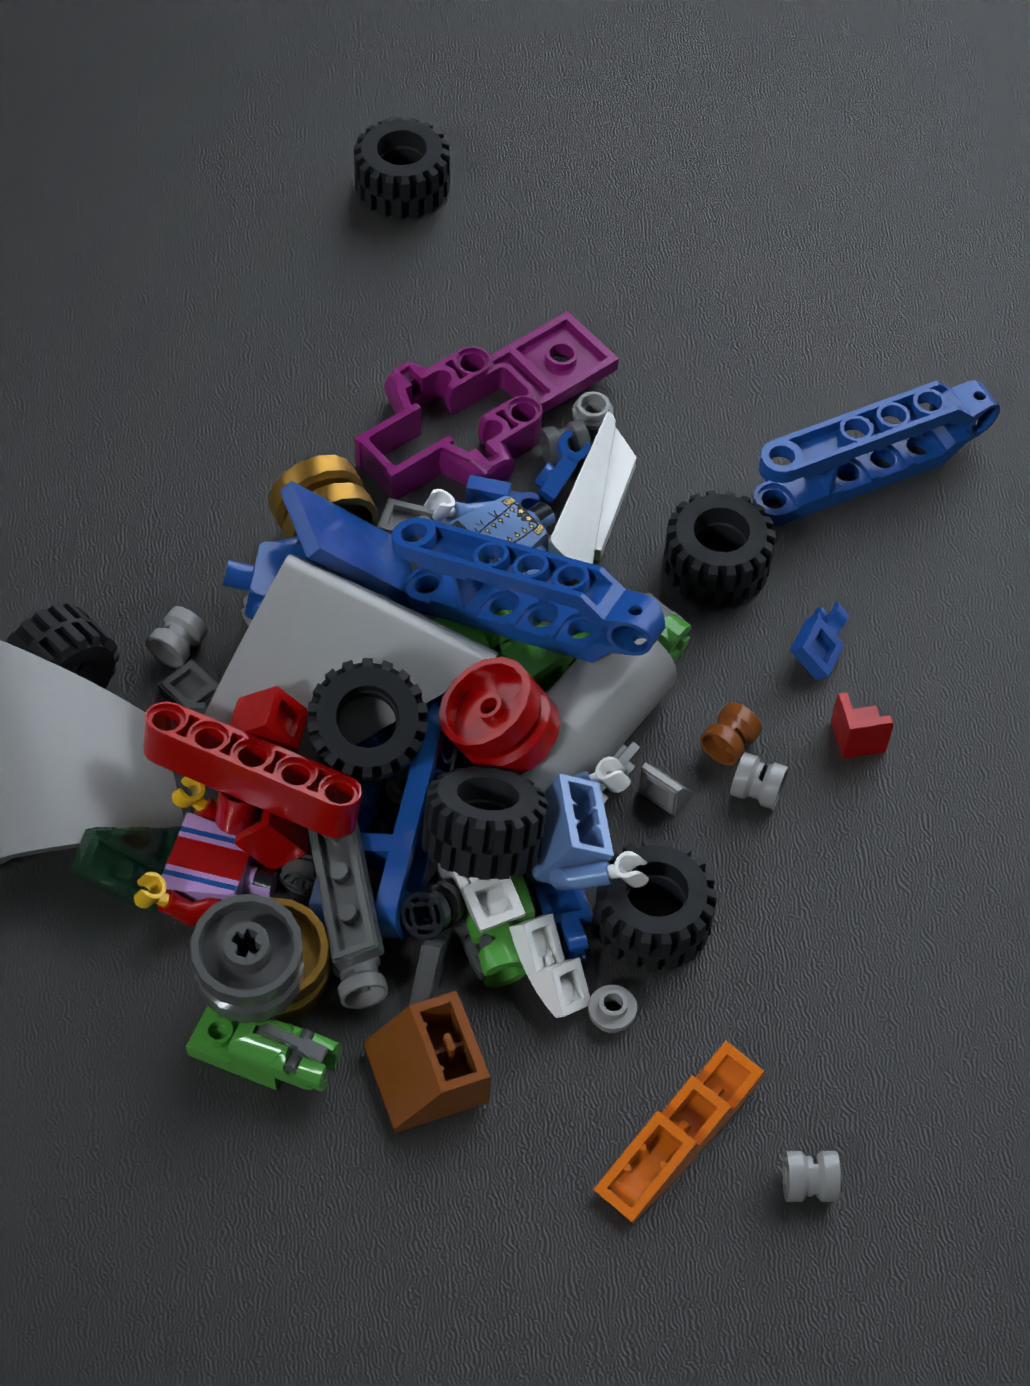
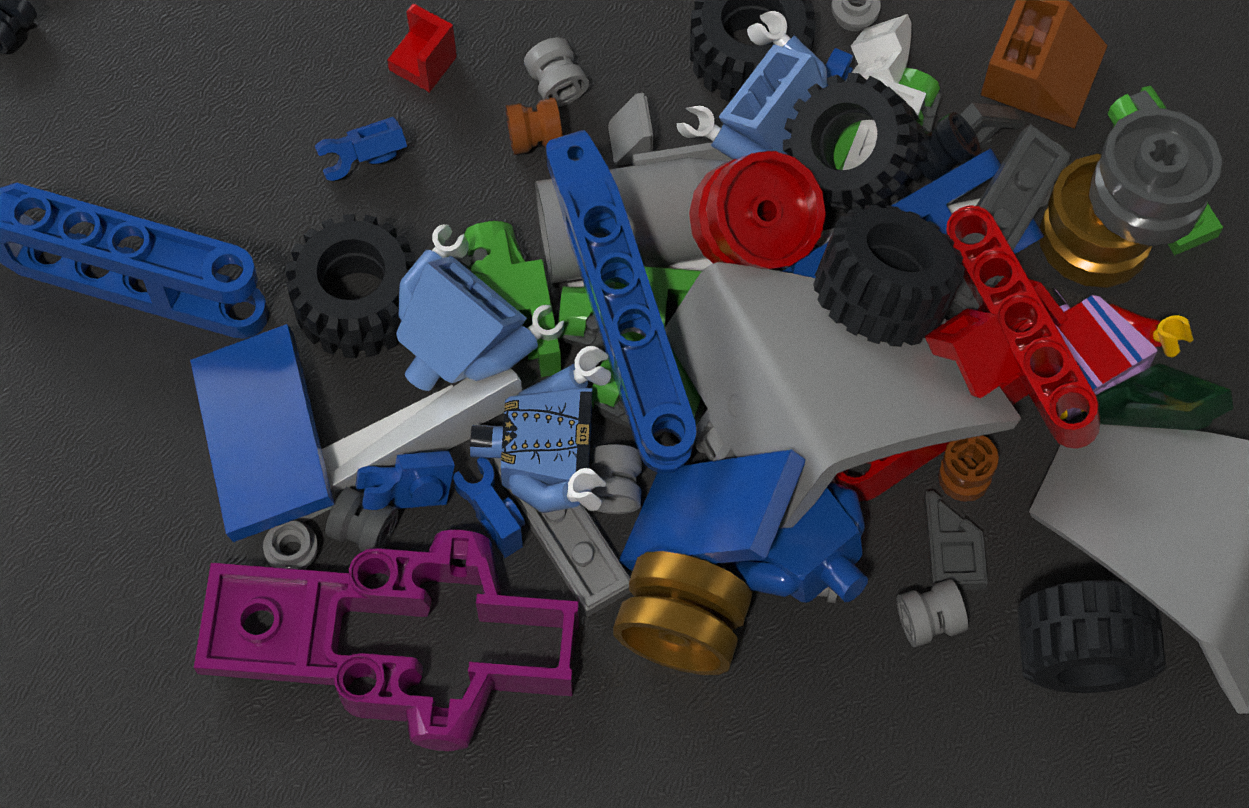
camera: 135 degrees left, 10 degrees up
none -> blue tile [190,324,335,542]
none -> medium blue torso [396,225,565,391]

